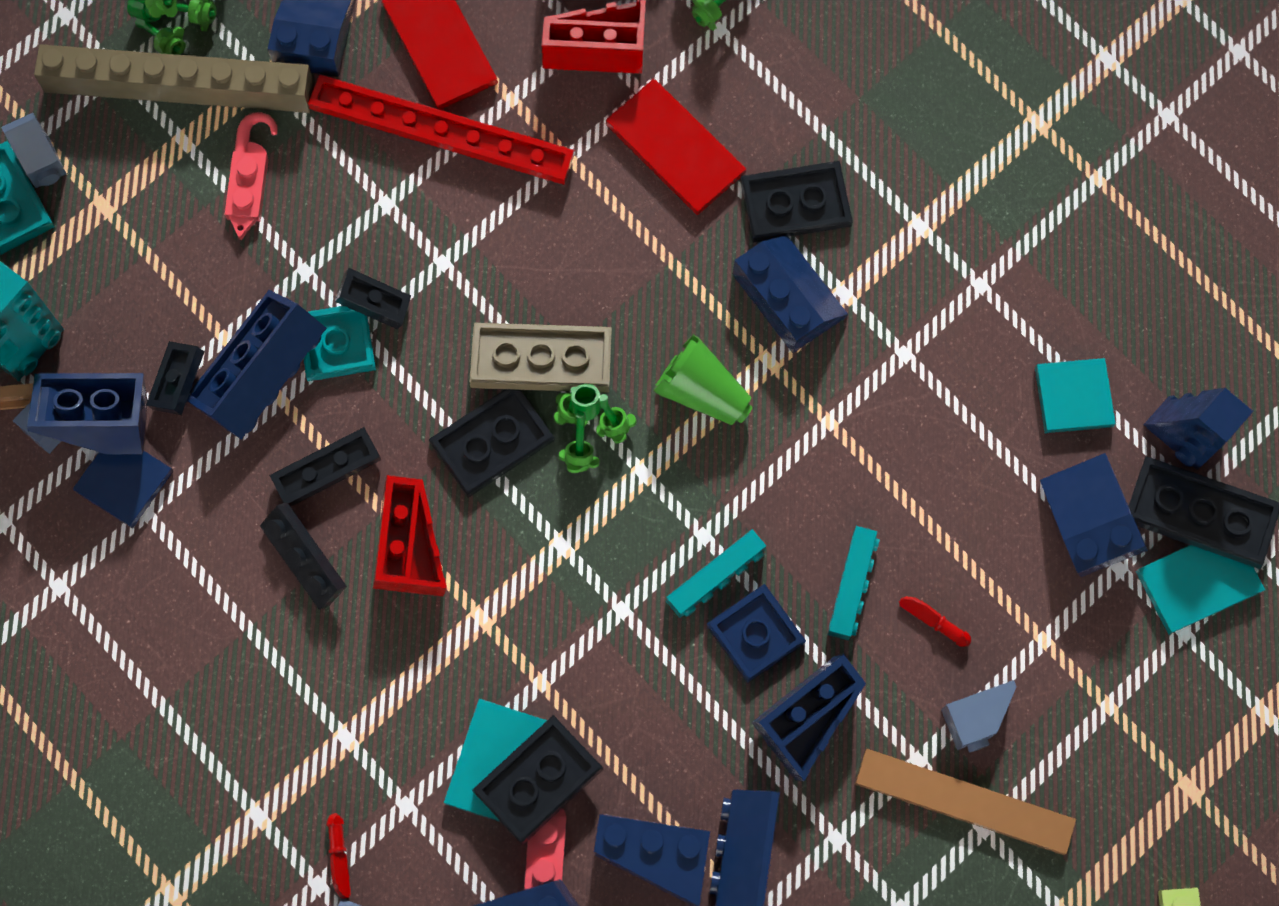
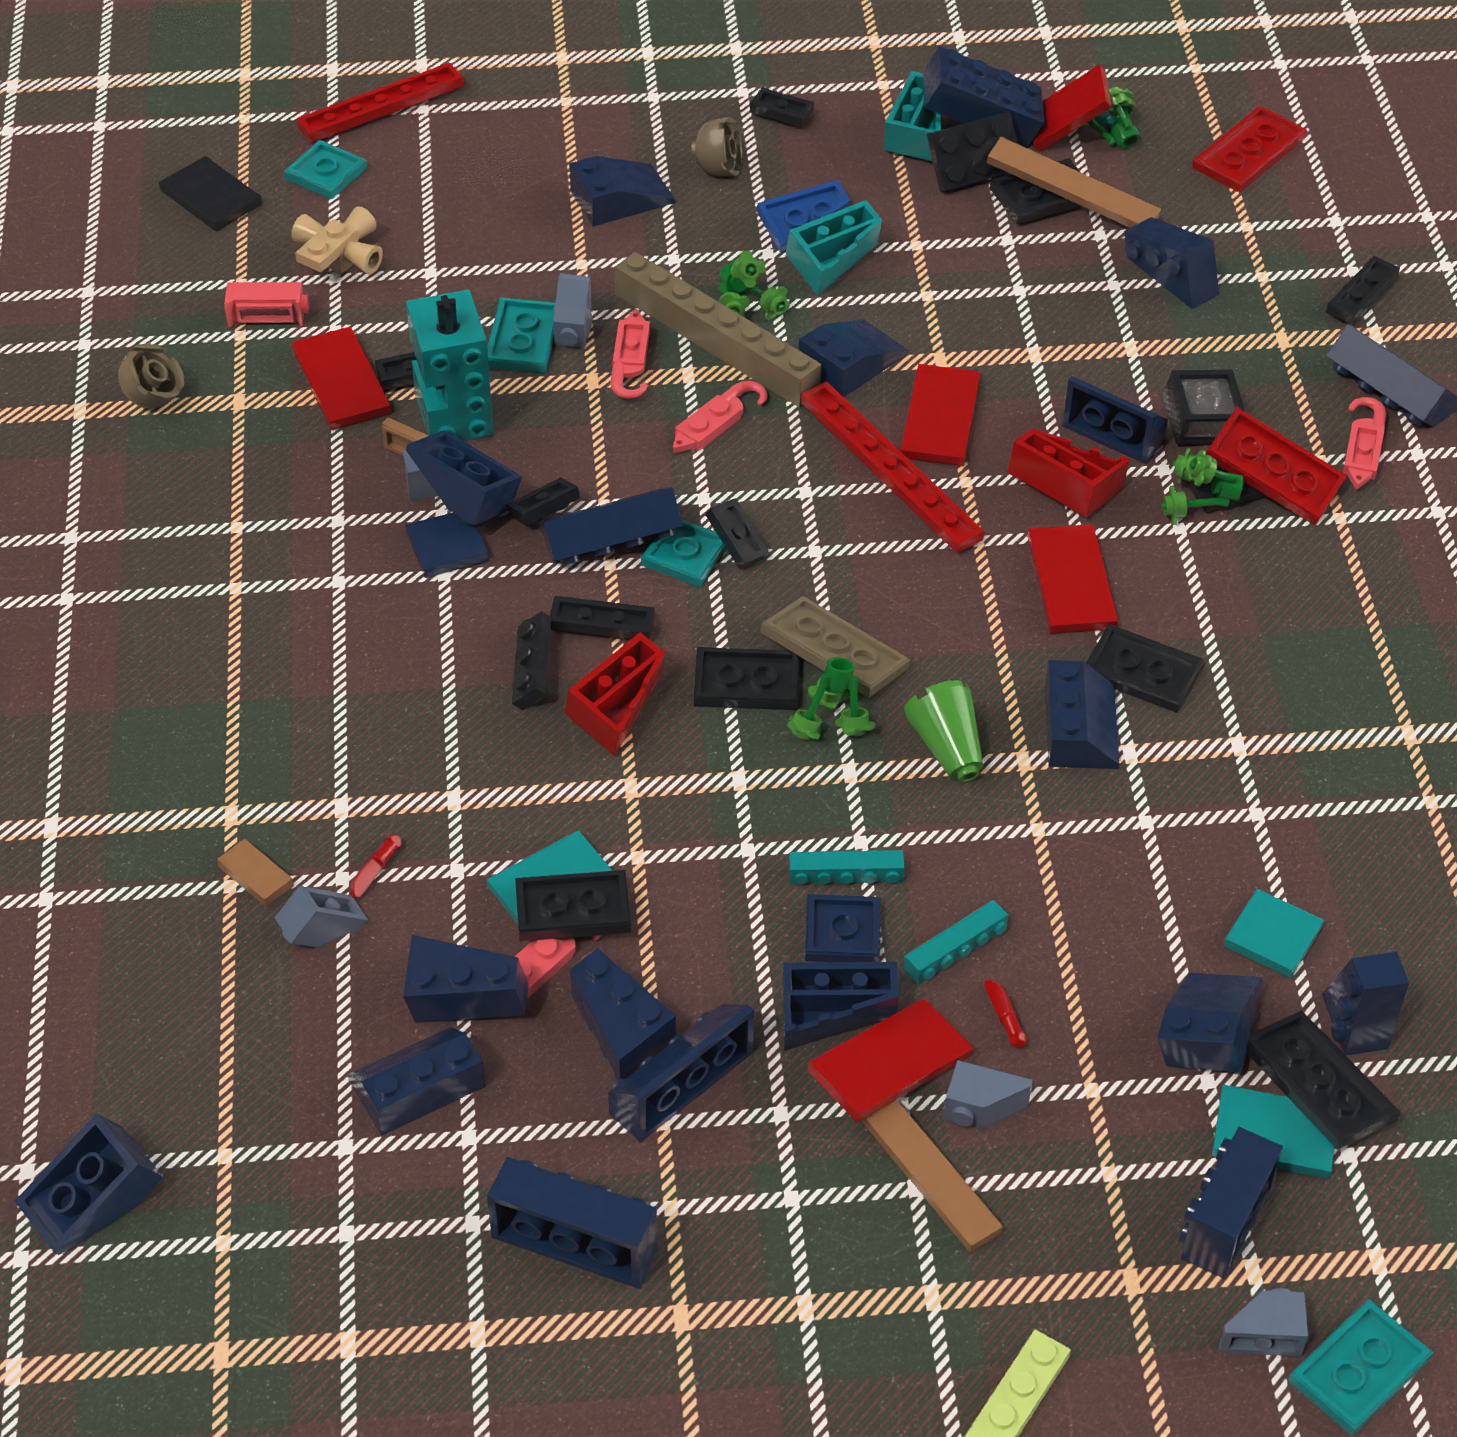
camera: 40 degrees right, 25 degrees down
none -> coral plate [610,309,650,399]
none -> red tile [807,998,974,1122]
none -> dark blue brick [1179,1126,1283,1279]

